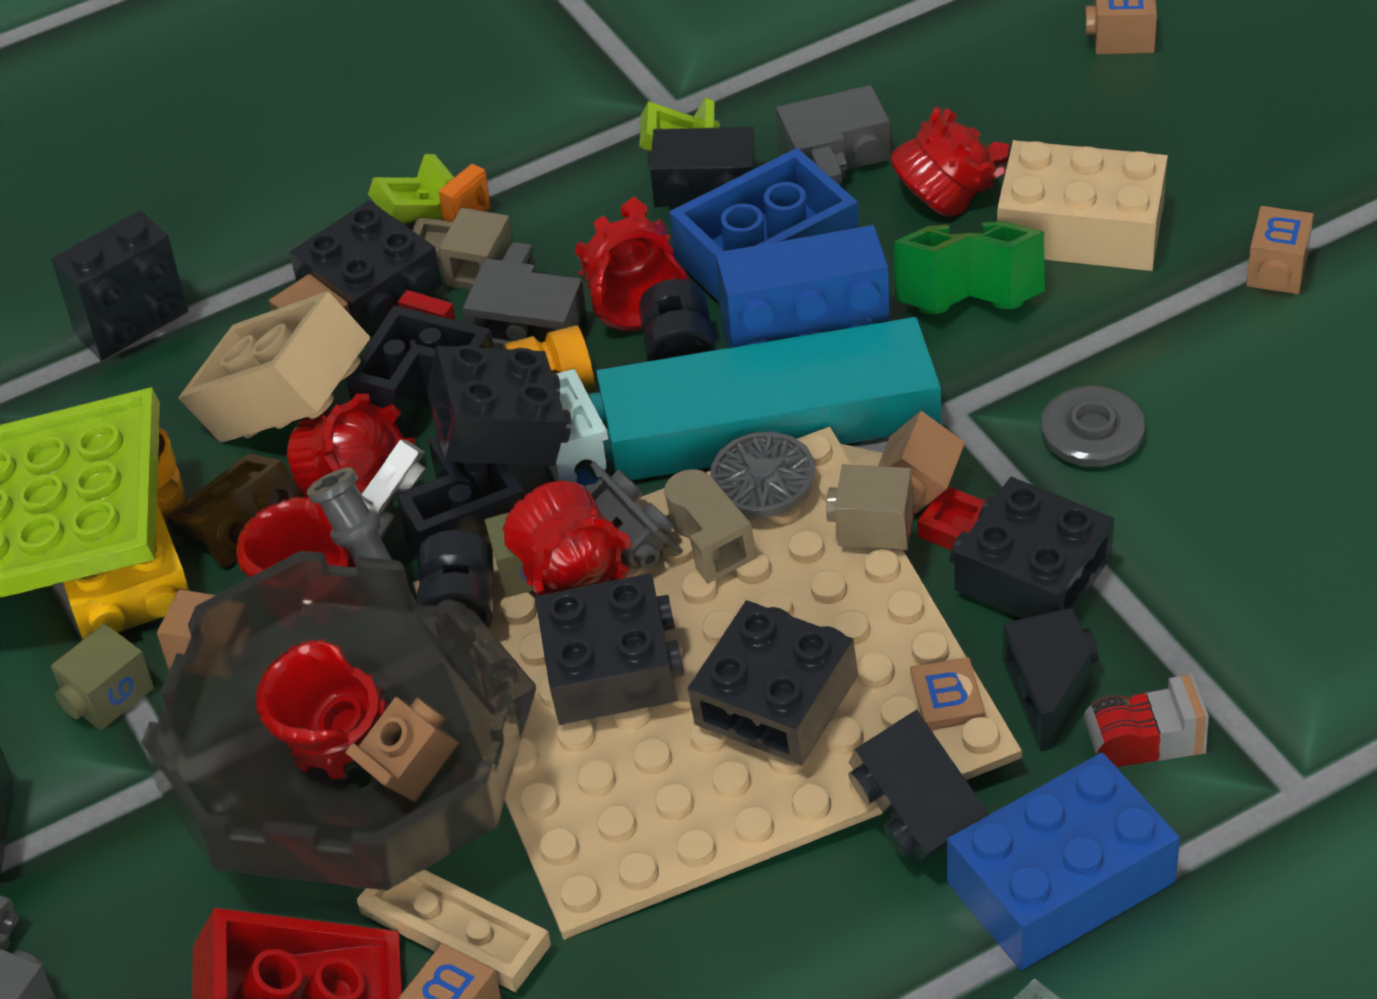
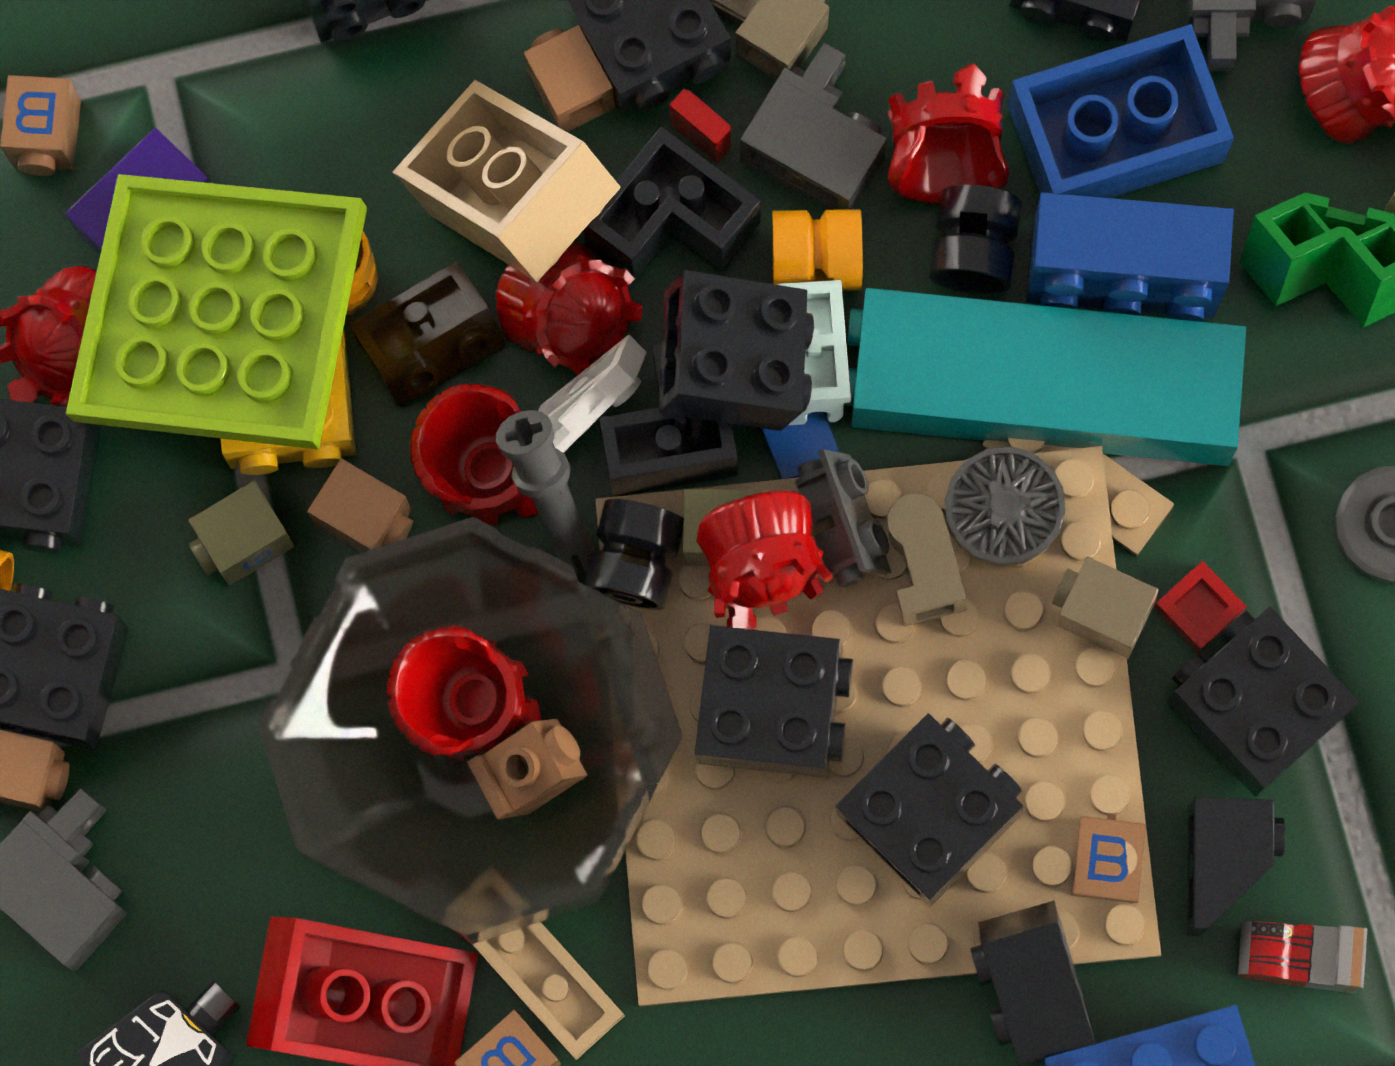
camera: 15 degrees right, 30 degrees up
medium nougat brick [878,411,965,514] -> none

